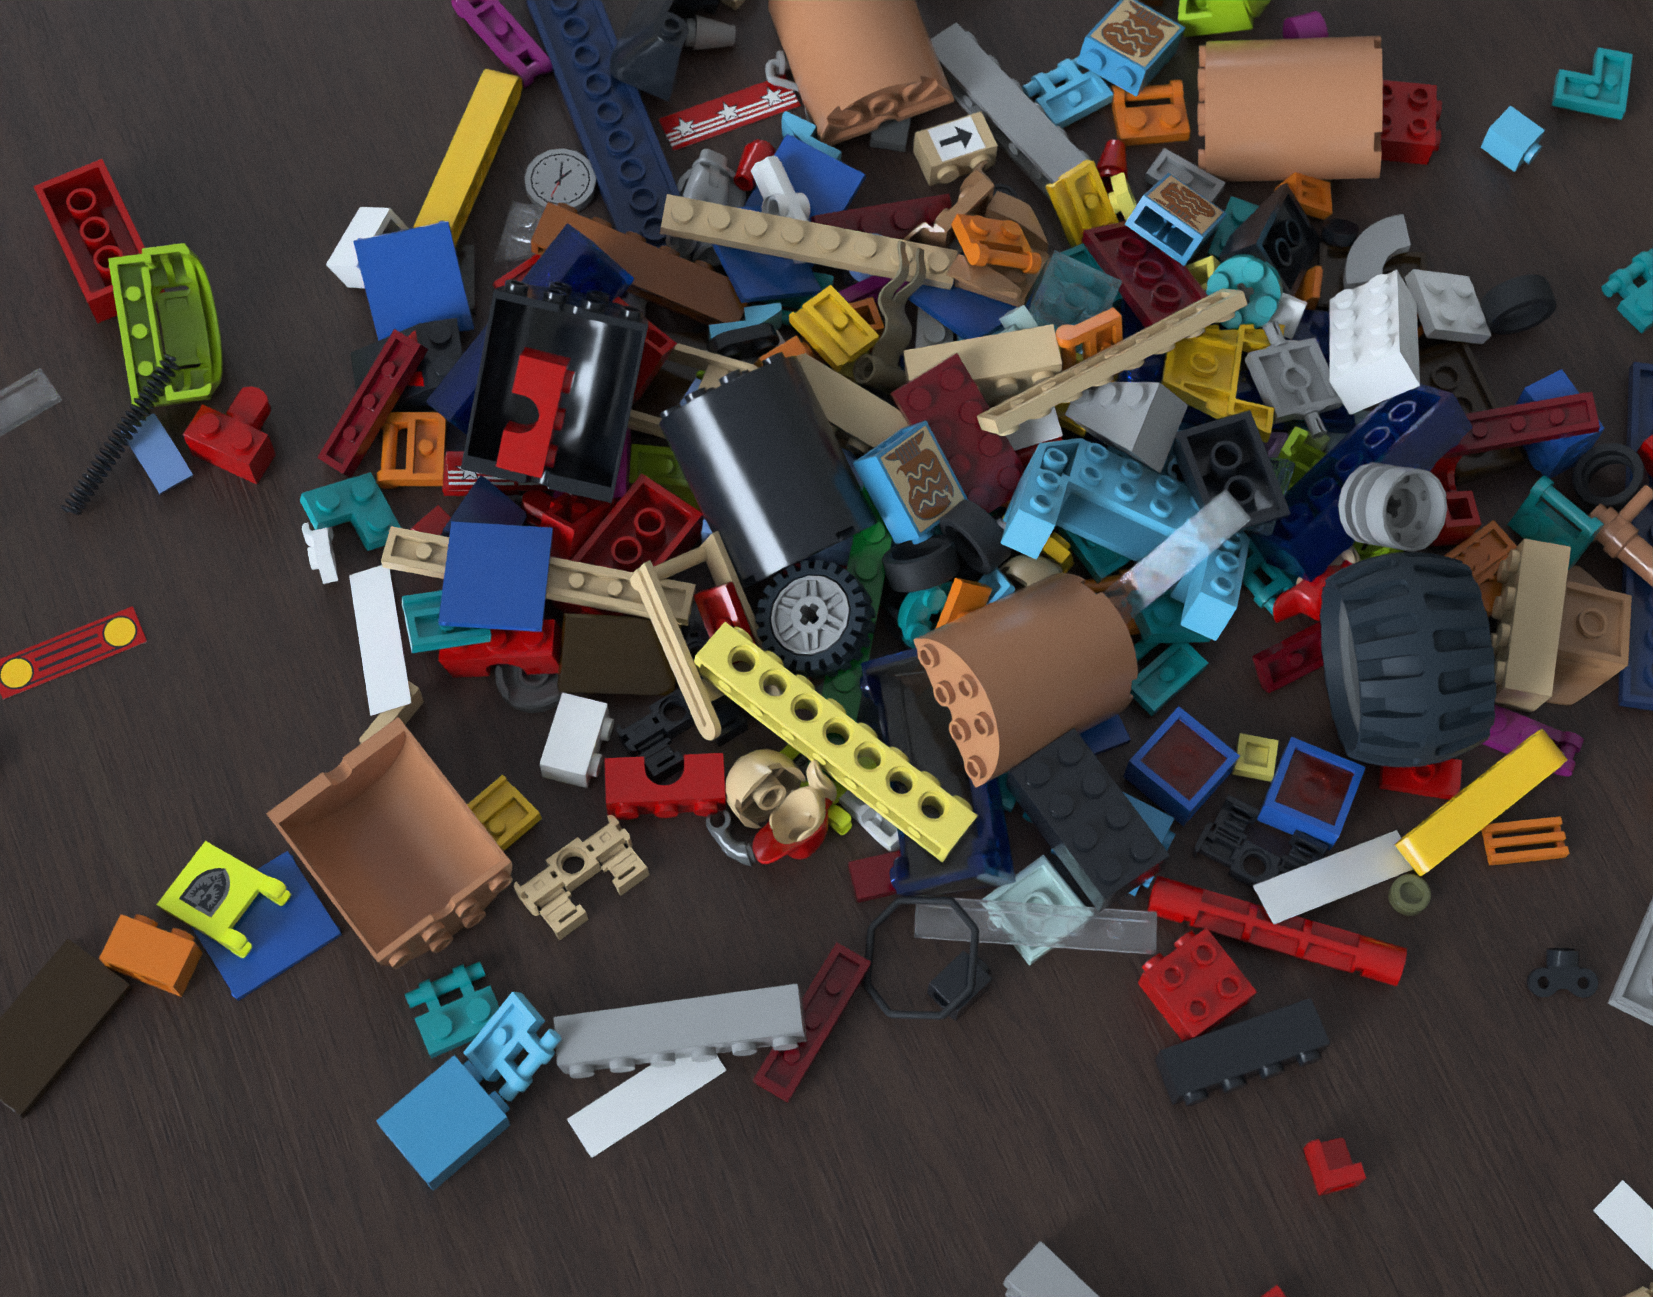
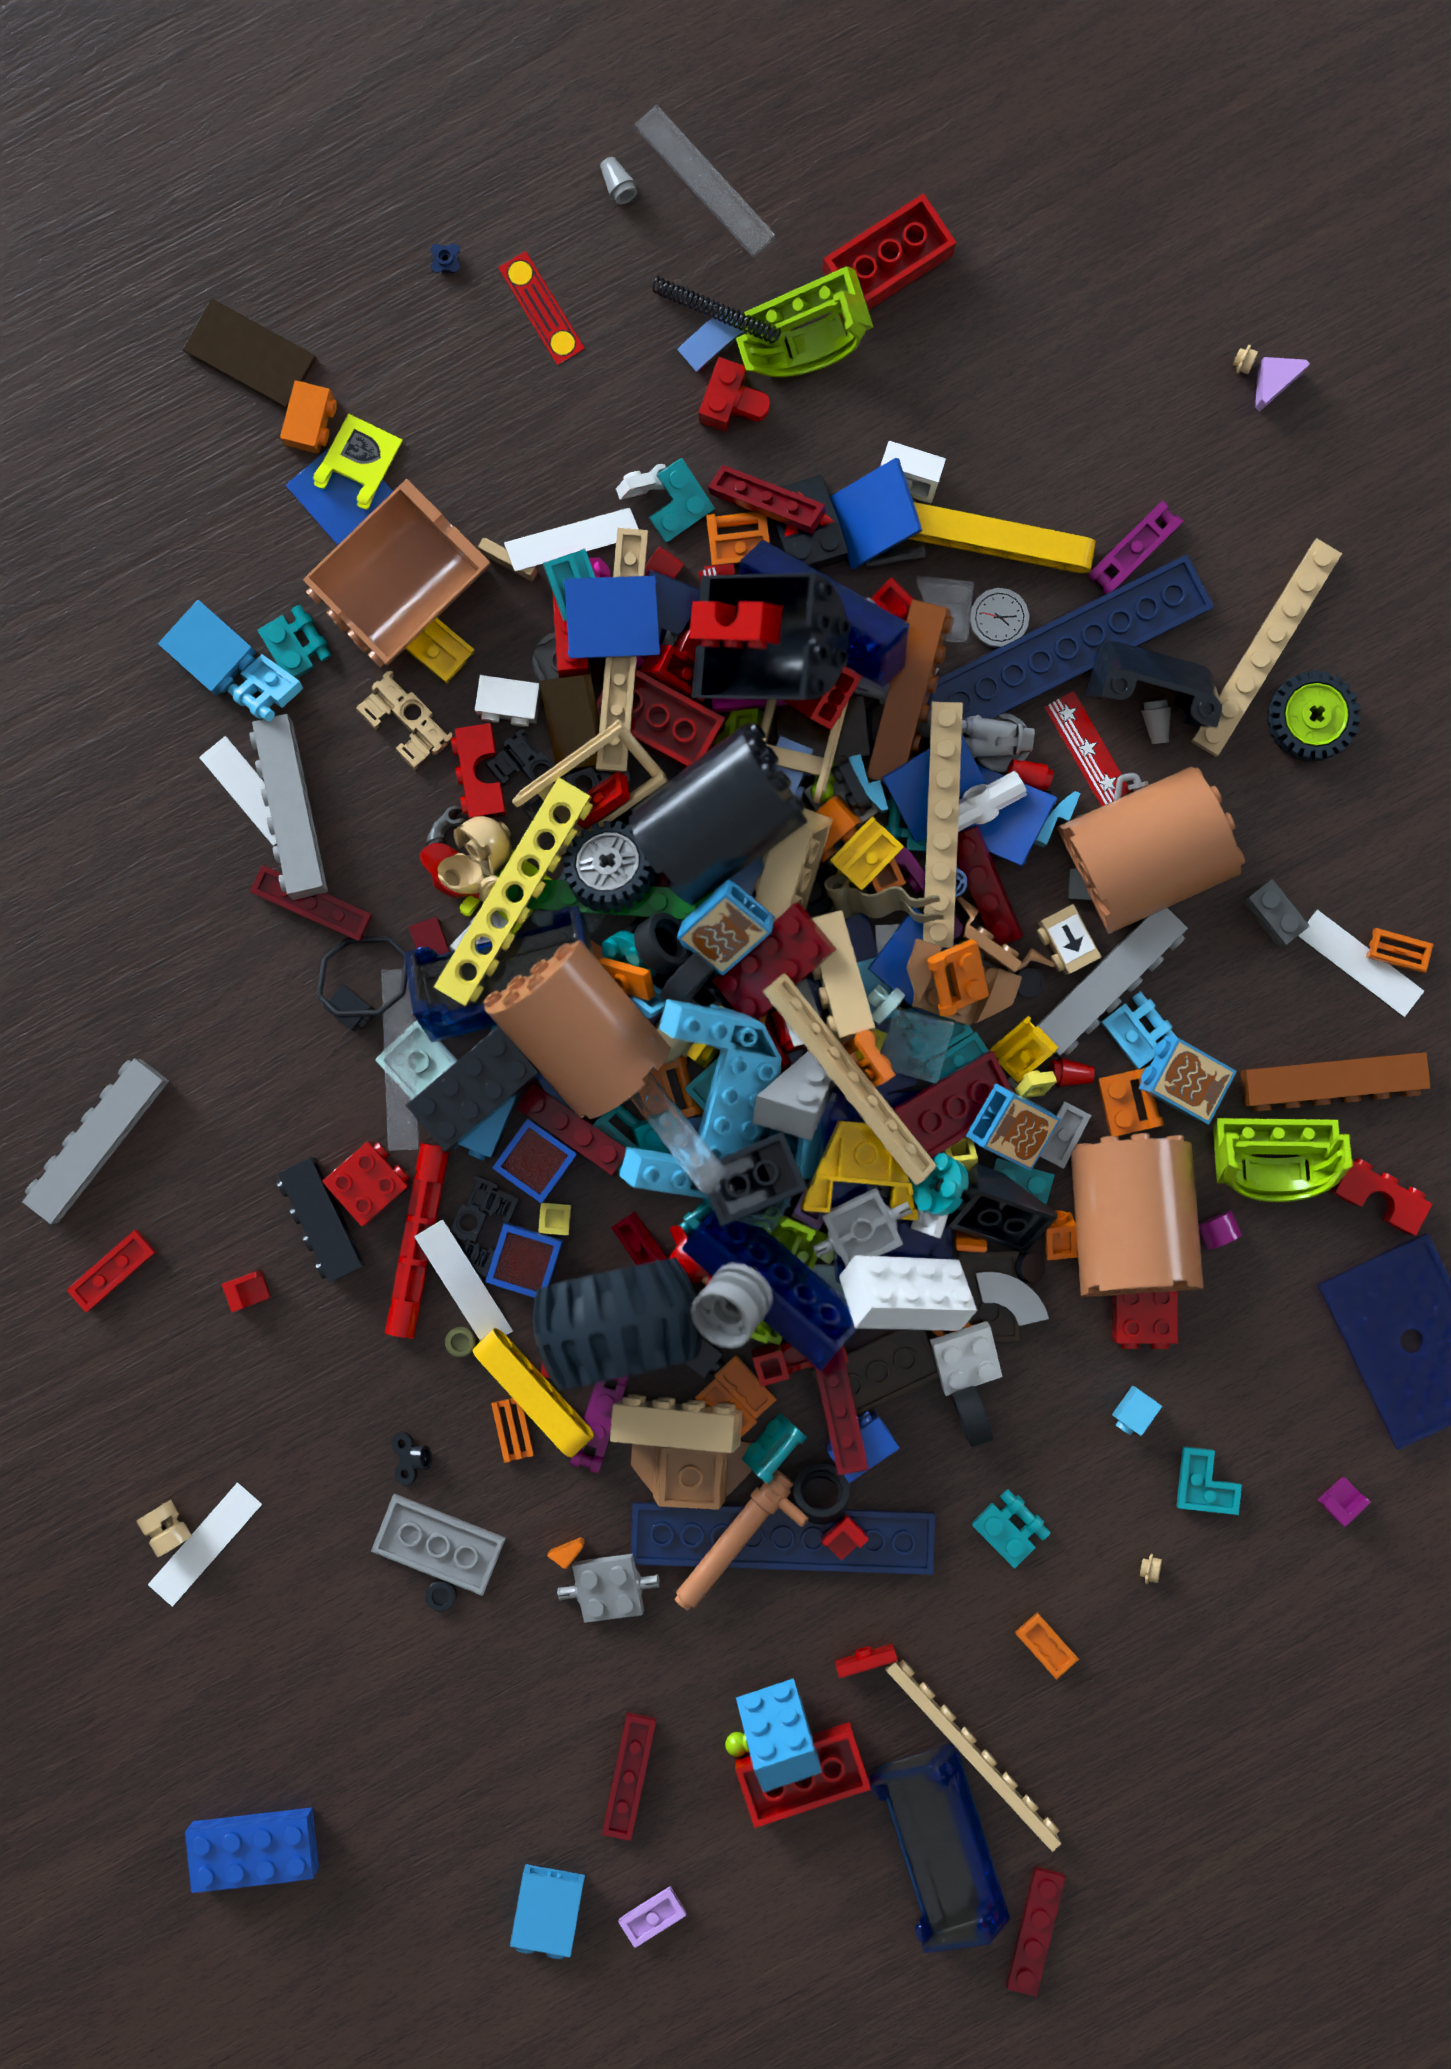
camera: 90 degrees right, 20 degrees up
none -> dark red plate [516,1084,627,1176]

